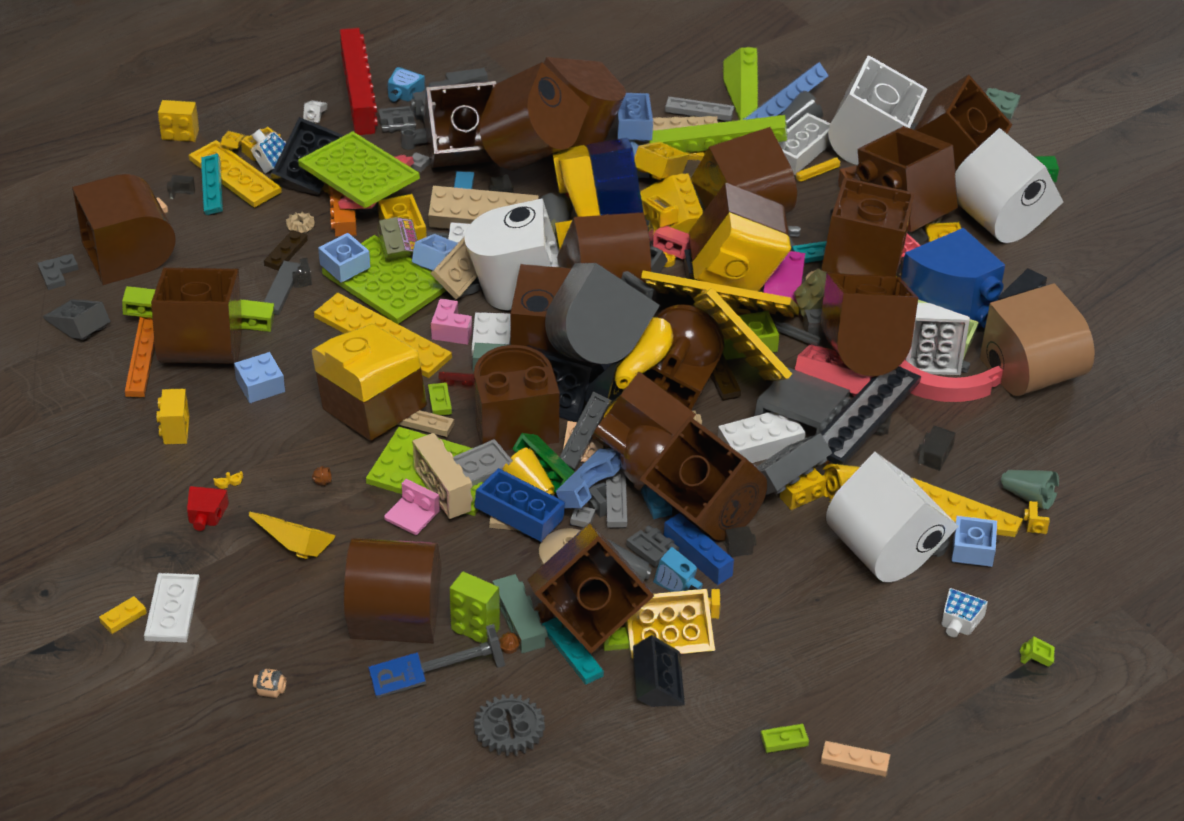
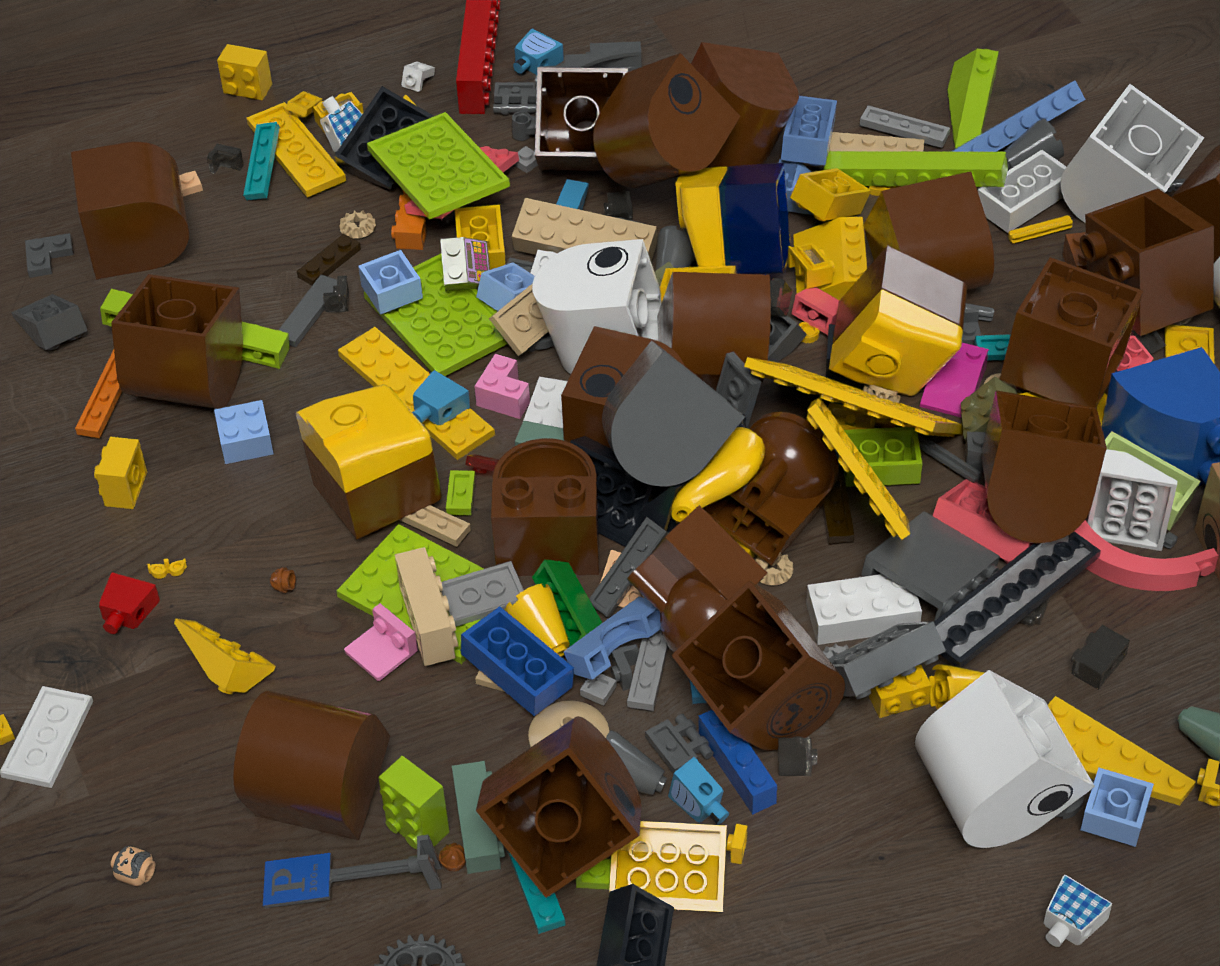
camera: 15 degrees right, 5 degrees up
none -> dark azure torso [412,370,470,425]

